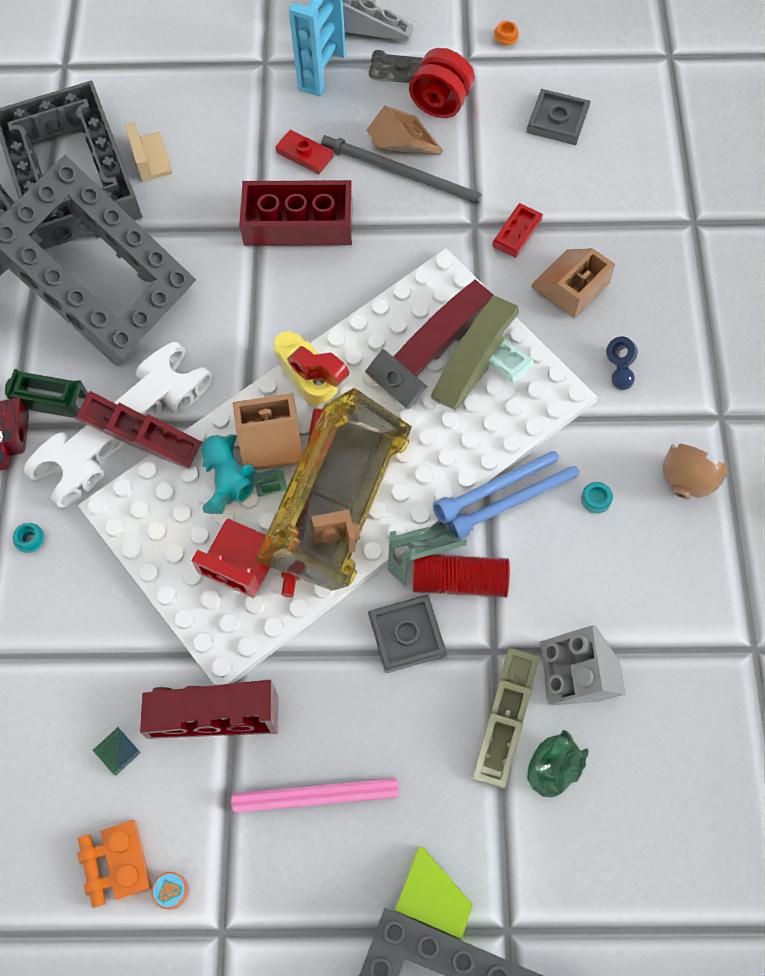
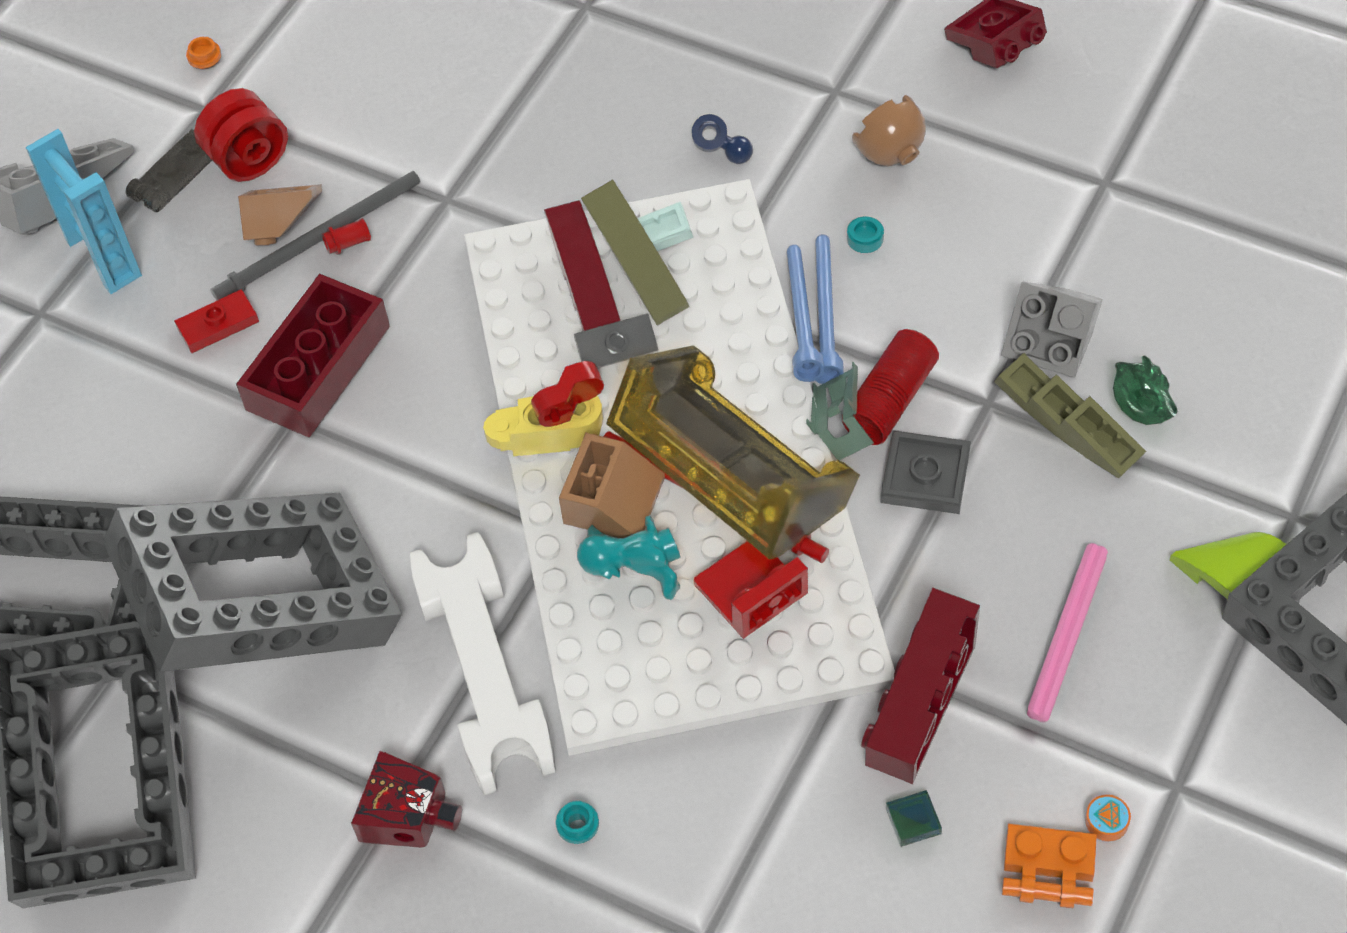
camera: 60 degrees left, 10 degrees down
dark green window [5,369,88,418] -> none
dark red slope [75,391,202,469] -> none
tan panel [125,122,172,182] -> none
clear green tile [252,467,287,497] -> none
medium nougat bracket [311,510,360,553] -> none
red plate [492,203,543,258] -> none
dark grey tile [526,88,591,145] -> none
medium nougat slope [531,248,615,318] -> none
none -> red pin [322,218,371,255]

